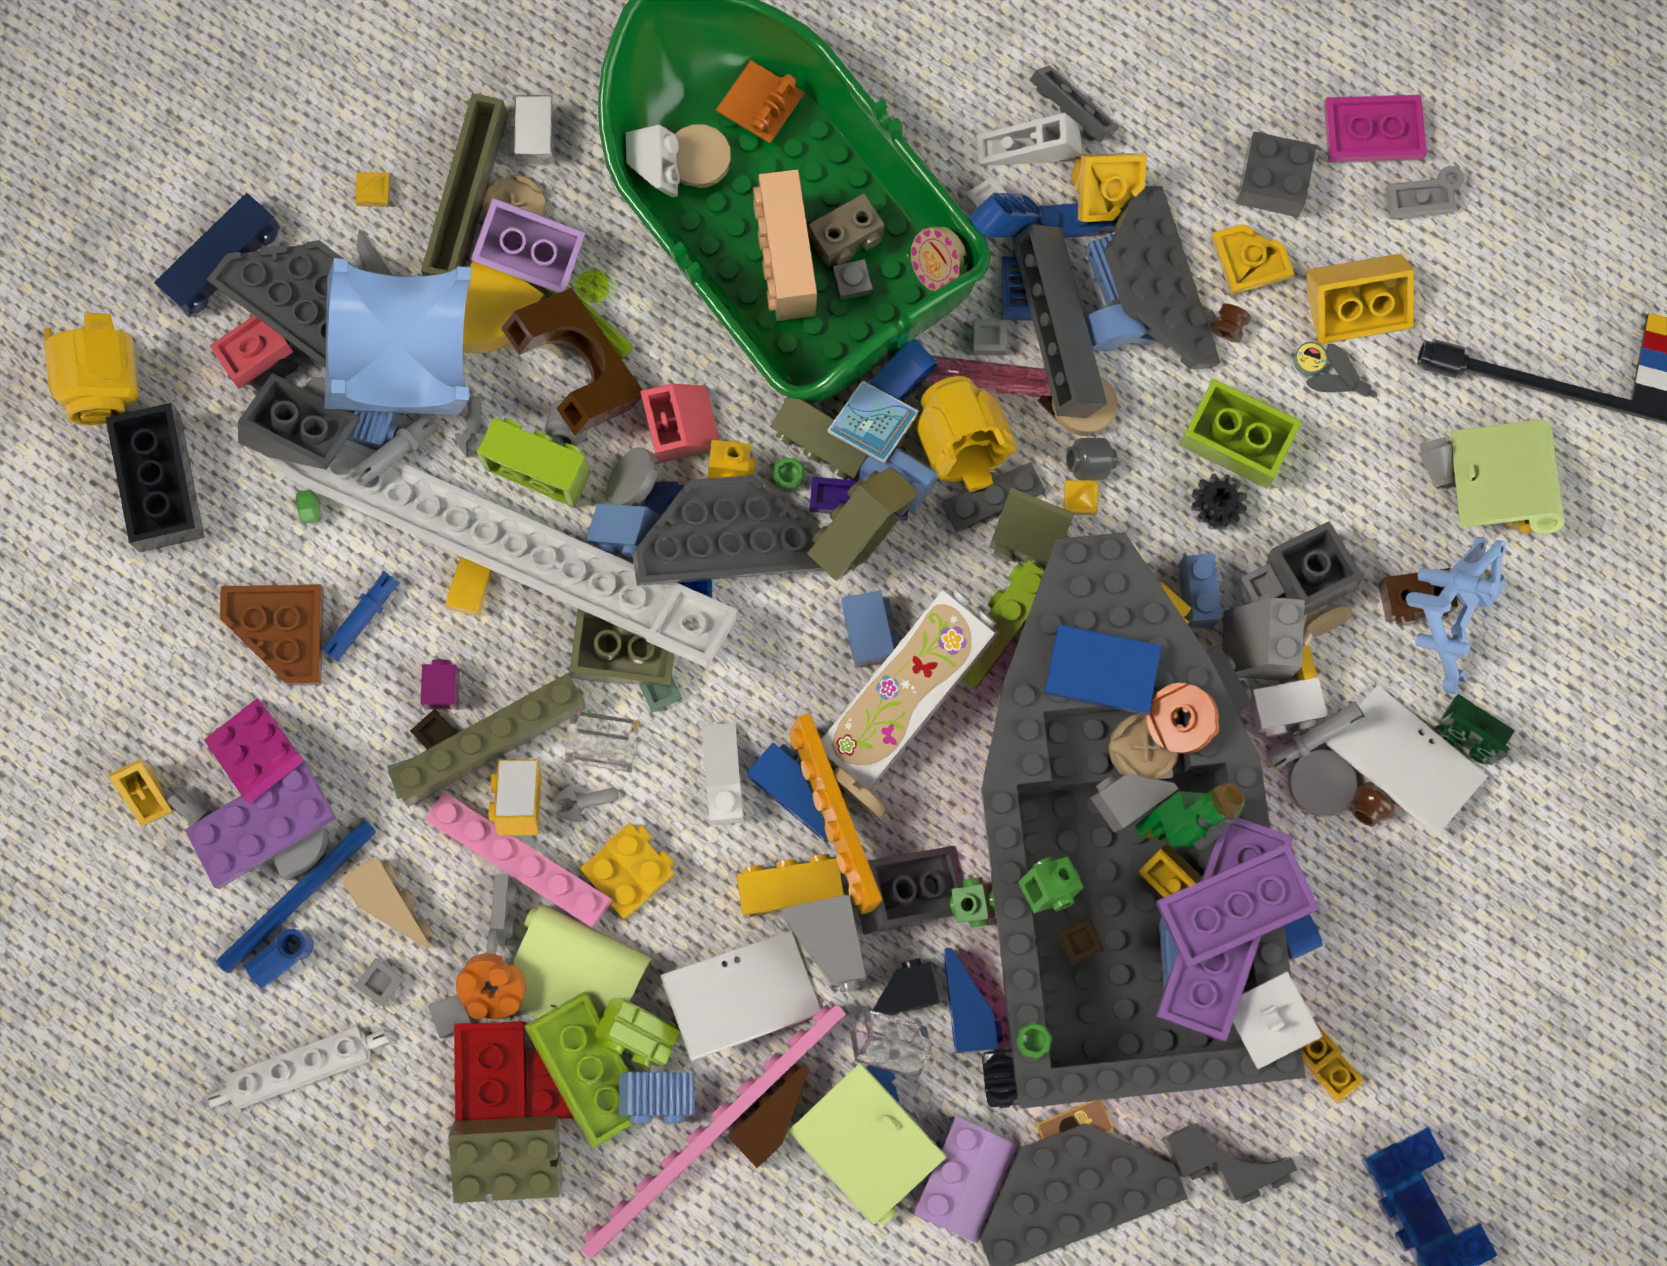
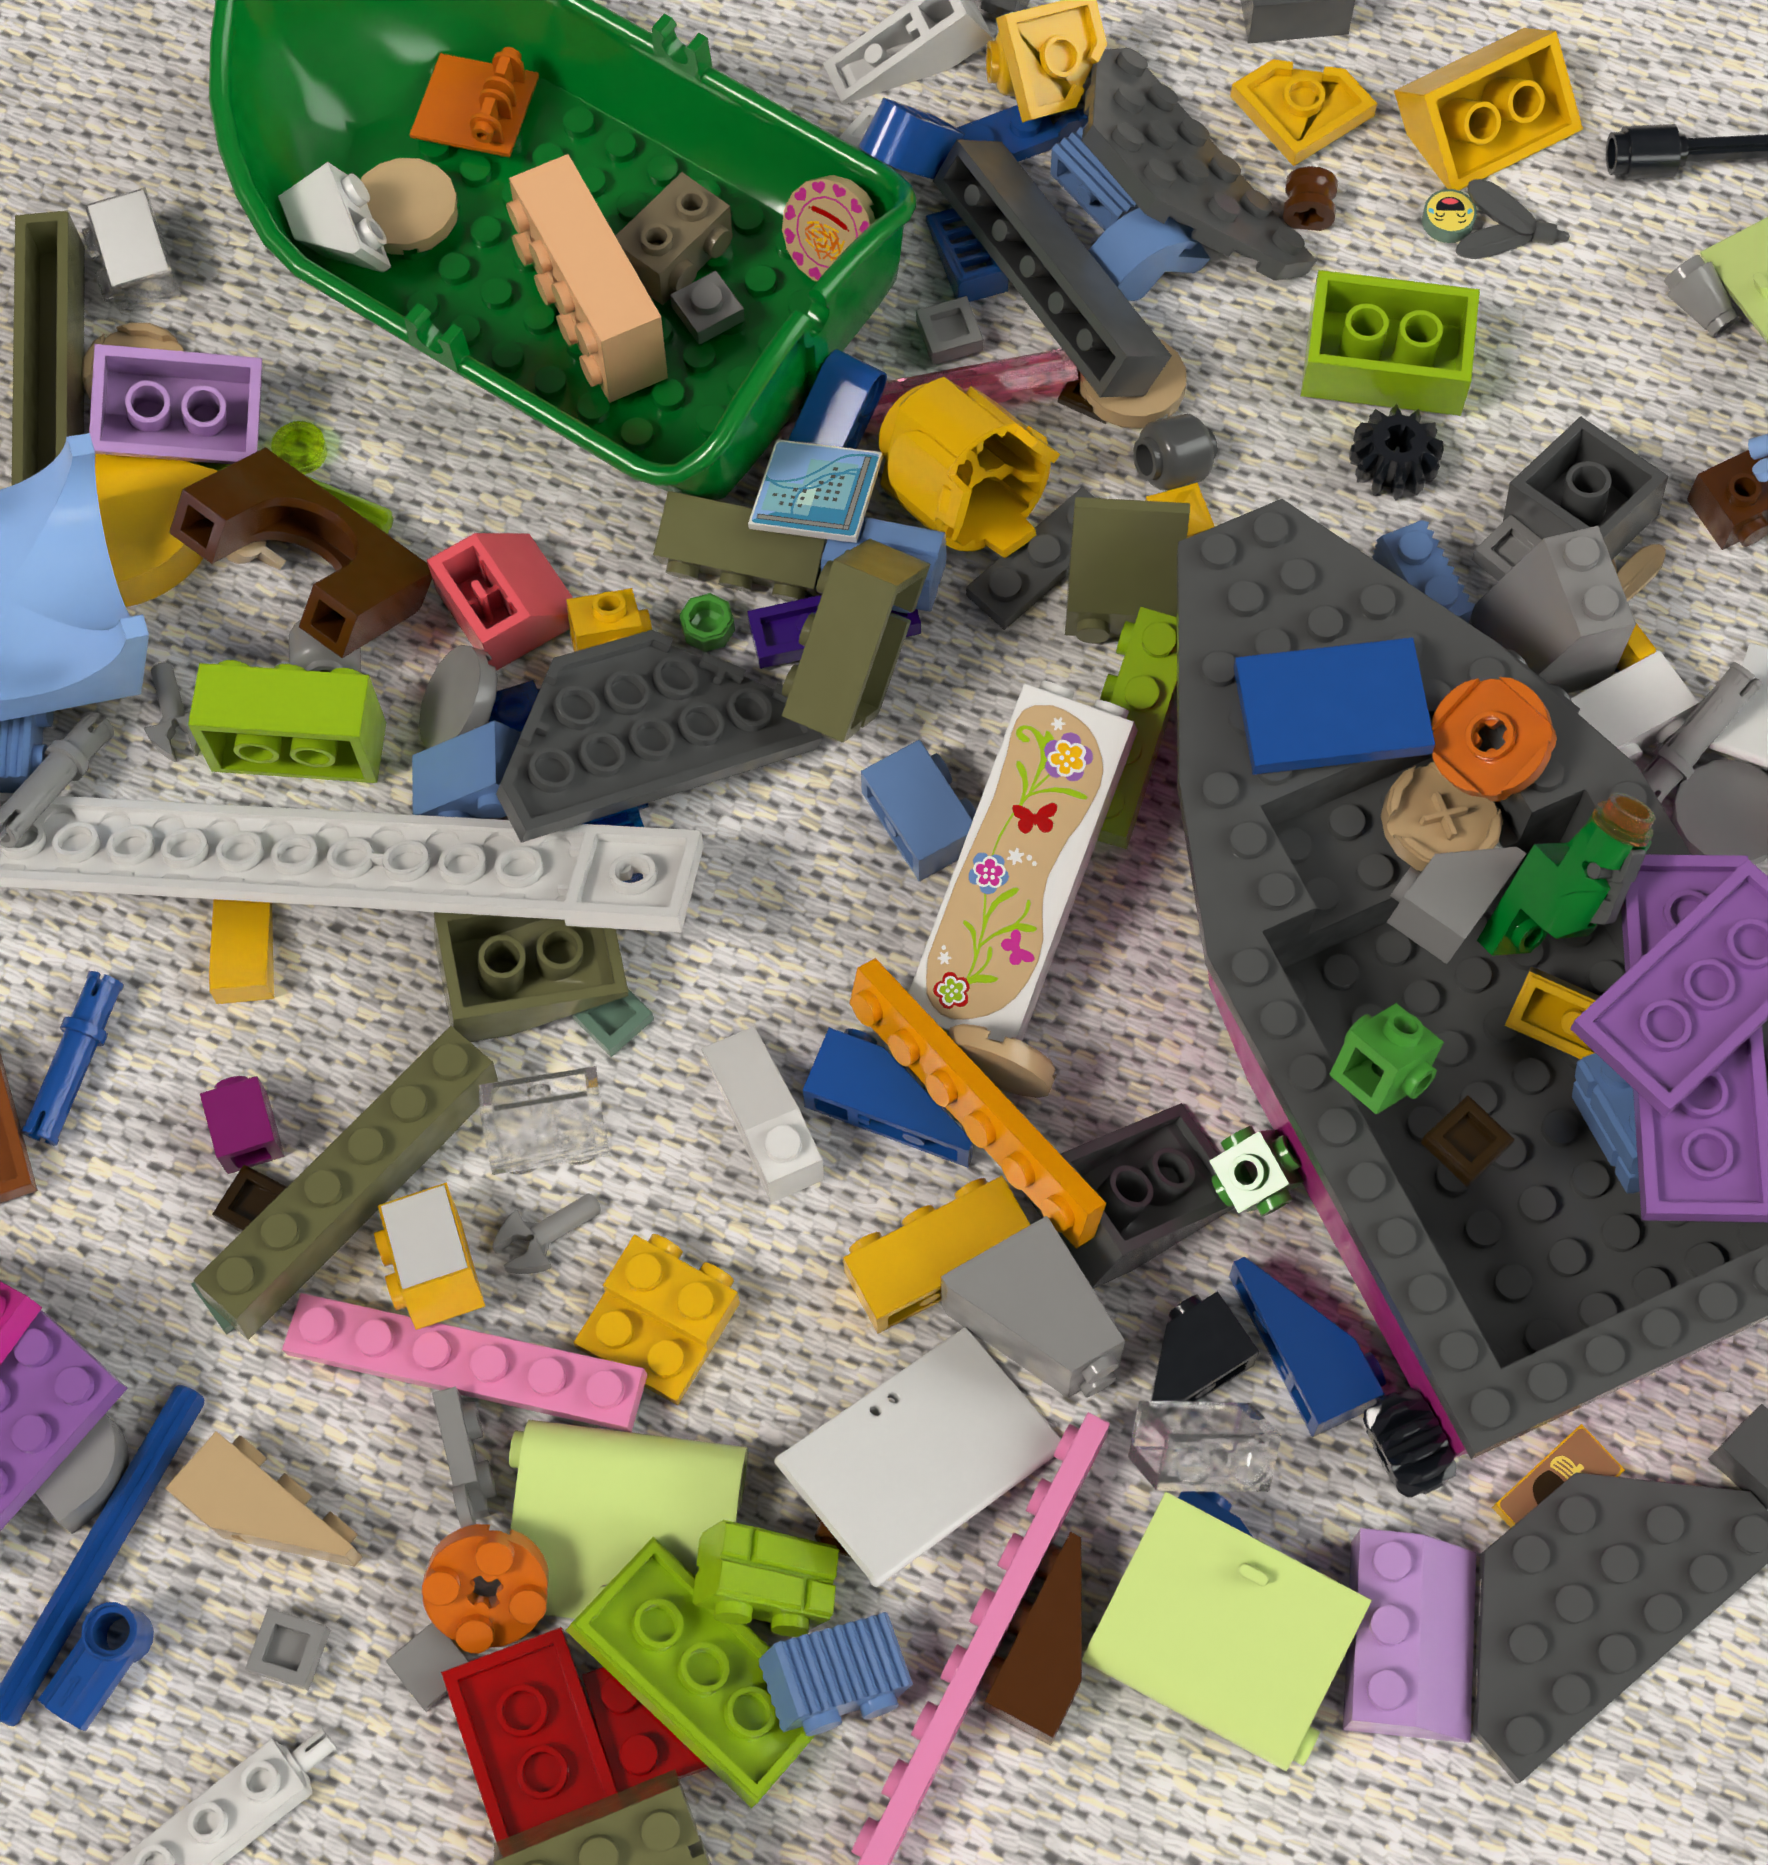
camera: 15 degrees left, 10 degrees down
bright green tile [1015,1022,1052,1059] -> none

